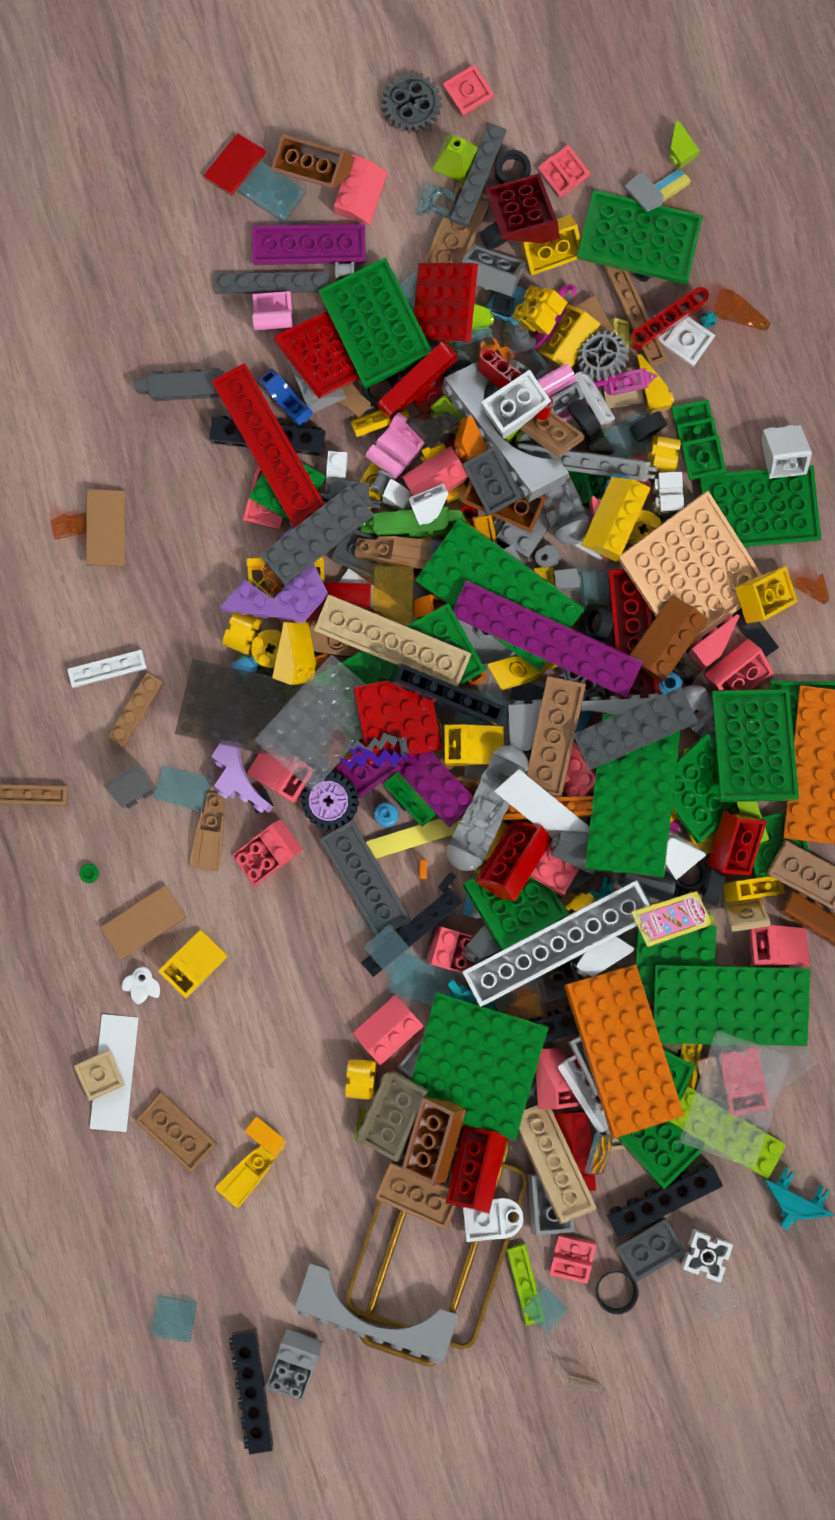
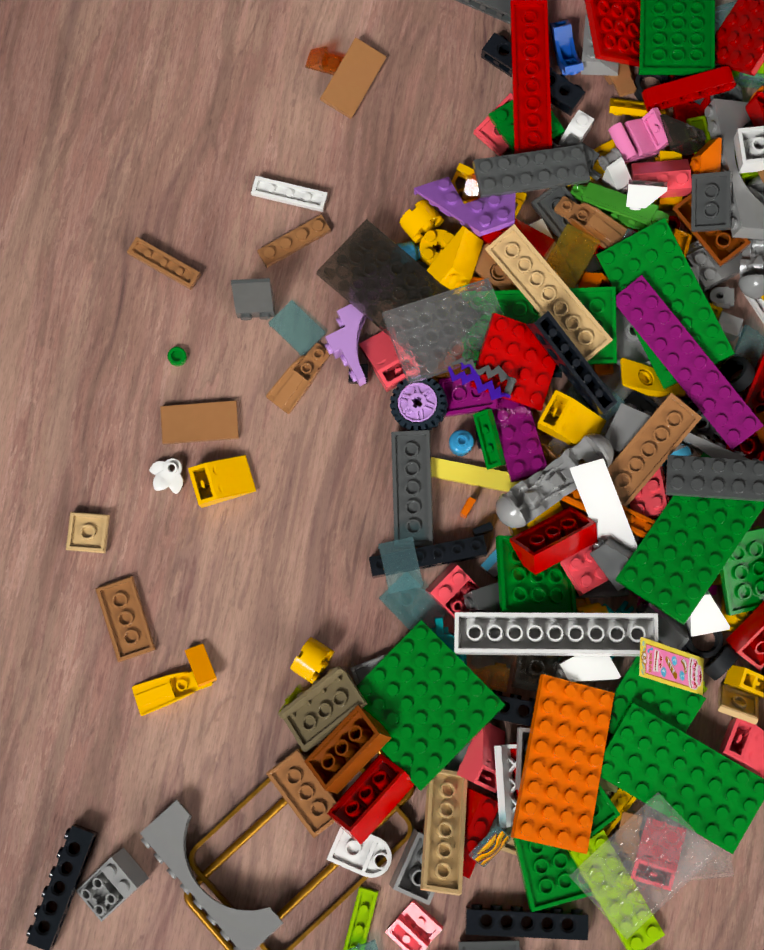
camera: 30 degrees right, 5 degrees down
white sticker [90,1014,139,1132] -> none
clear light blue tile [151,1295,198,1343] -> none
coral slope [232,819,303,886] -> none
coral slope [353,994,423,1065] -> none

